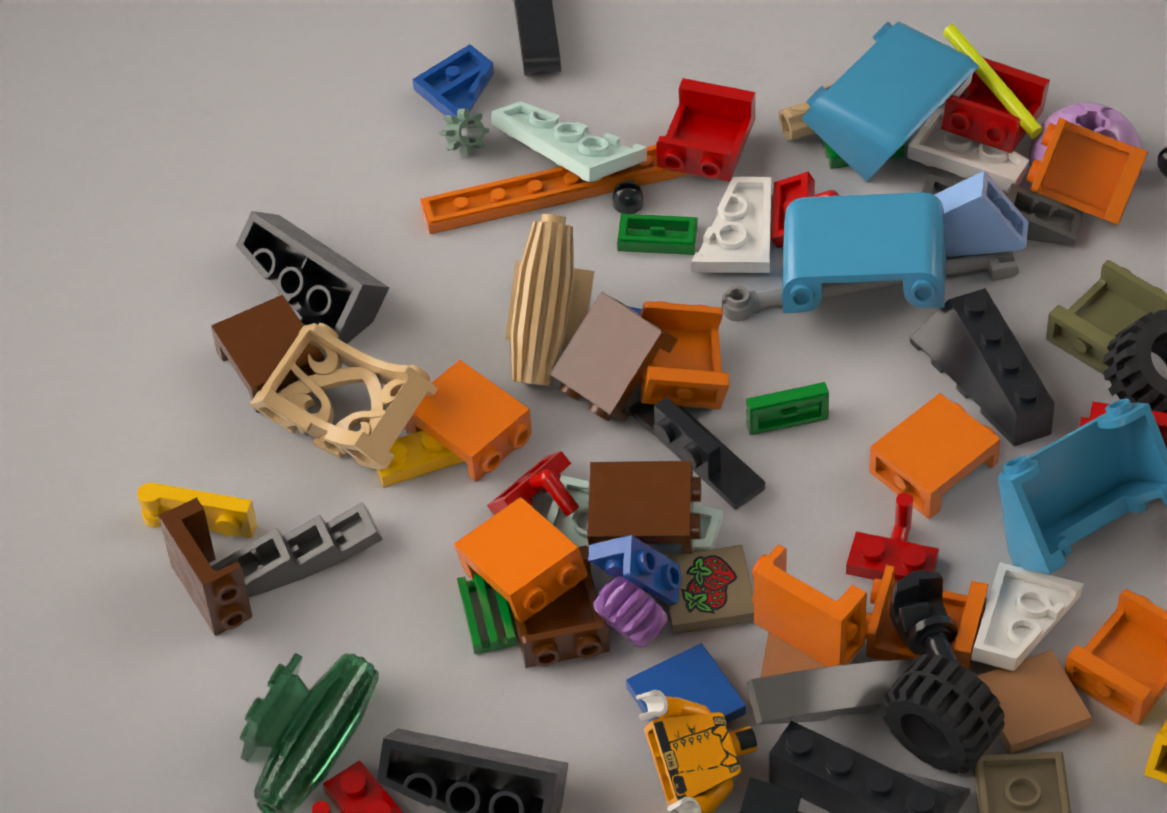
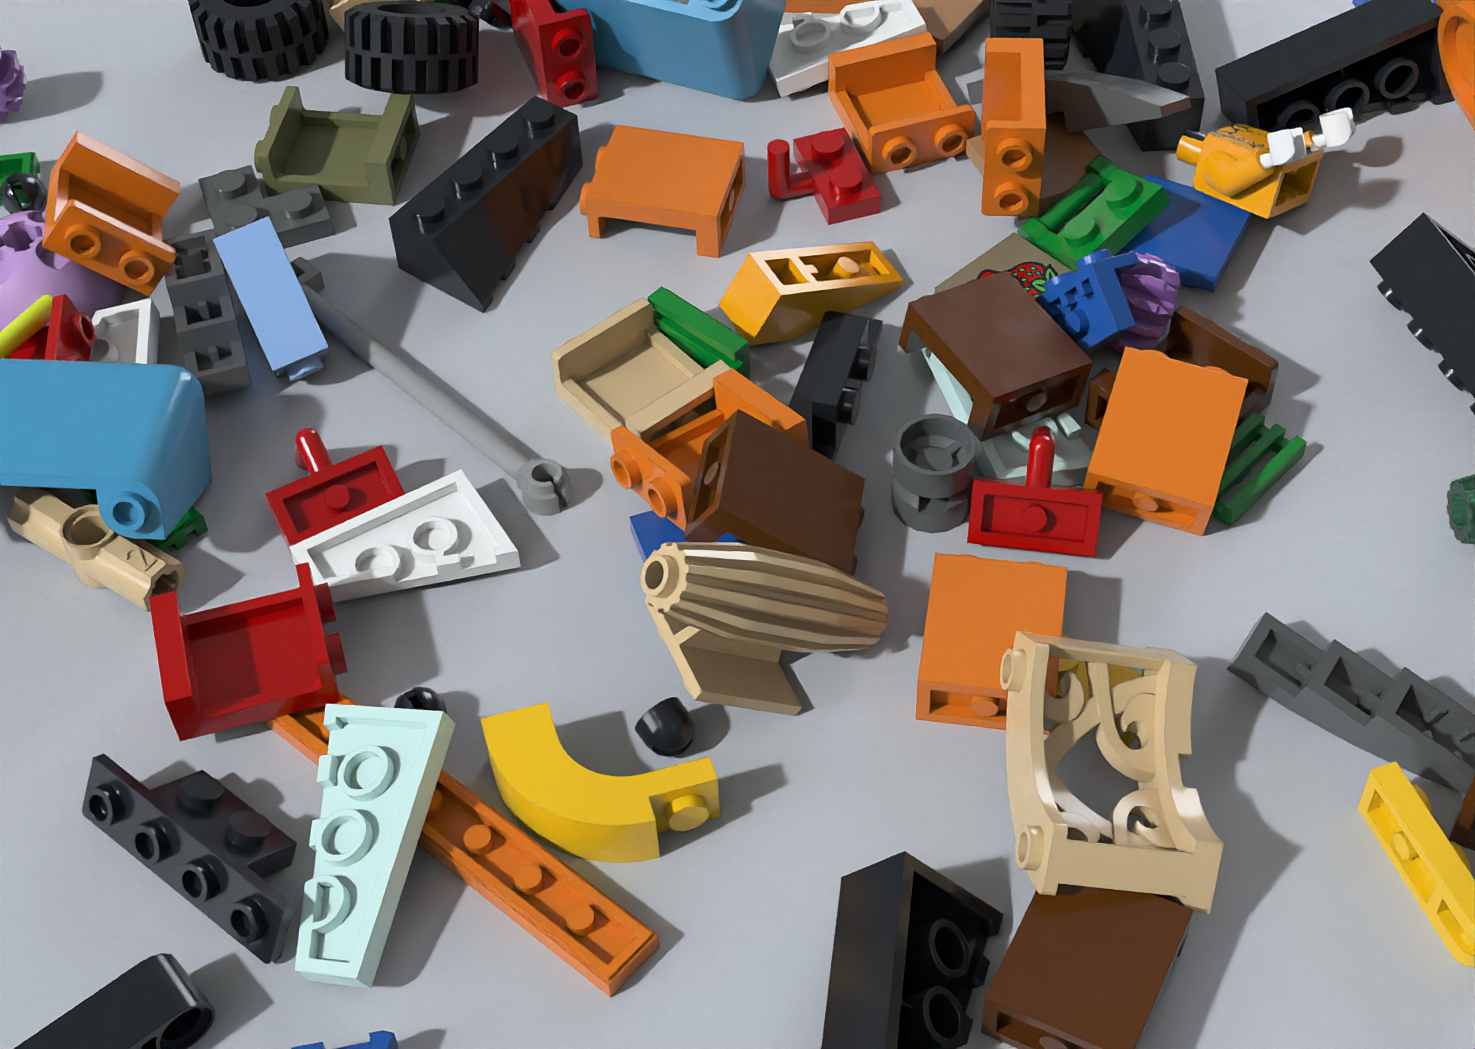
camera: 125 degrees left, 0 degrees up
sand green gear [439,108,490,156] -> none
green tile [617,214,698,255] -> none
dark azure windscreen [782,192,947,313] -> none
black piece [889,570,961,664] -> none
none -> black bracket [82,754,297,964]
none -> dark grey plate [198,165,335,249]
none -> yellow arch [480,702,720,863]
none -> tan panel [551,298,731,444]
none -> light orange slope [719,241,904,346]
none -> dark grey wheel [891,413,977,533]
none -> green plate [1017,155,1170,271]

